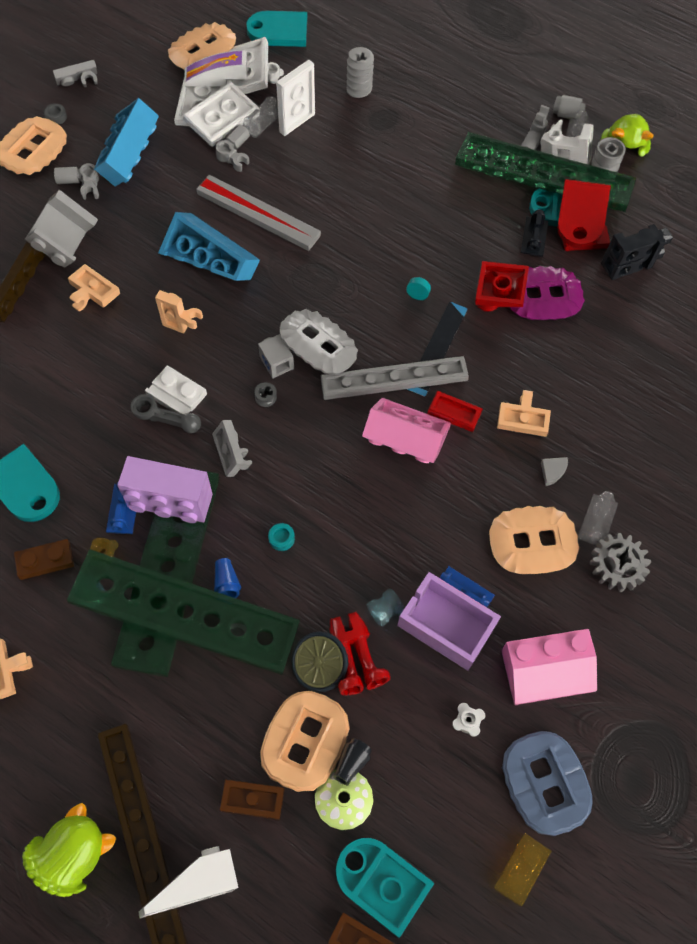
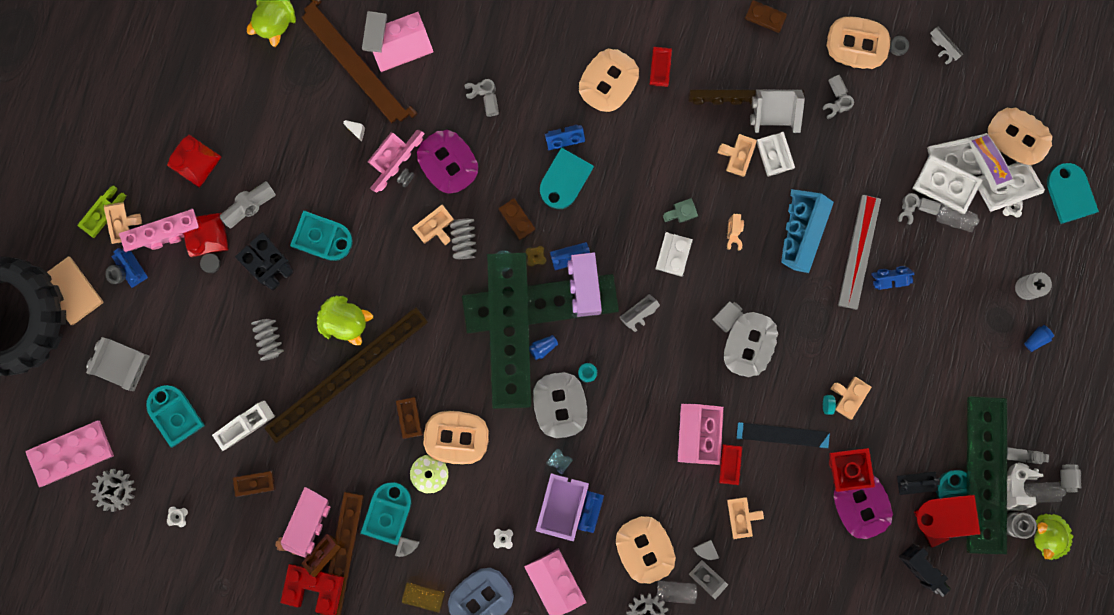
camera: 70 degrees right, 20 degrees up
dark azure wedge [94,98,159,186] -> none
dark grey piece [131,394,201,433] -> none
white slope [139,846,238,918] -> none
dark grey bush [254,382,277,407] -> none
white tile [276,60,315,136] -> none
olive wheel [291,632,348,692] -> none
light grey tile [320,356,469,400] -> none
red piece [329,611,391,695] -> none
black cone [333,738,372,786] -> none
none -> light grey tile [395,537,419,557]
none -> light grey piece [450,218,477,259]
none -> light grey piece [533,372,587,438]
none -> sand green plate [663,198,698,223]
none -> light grey slope [689,560,728,599]
none -> white plate [757,132,795,177]
none -> light nougat plate [831,377,871,420]
none -> blue hinge [871,266,914,290]
none -> blue cone [1024,325,1054,352]

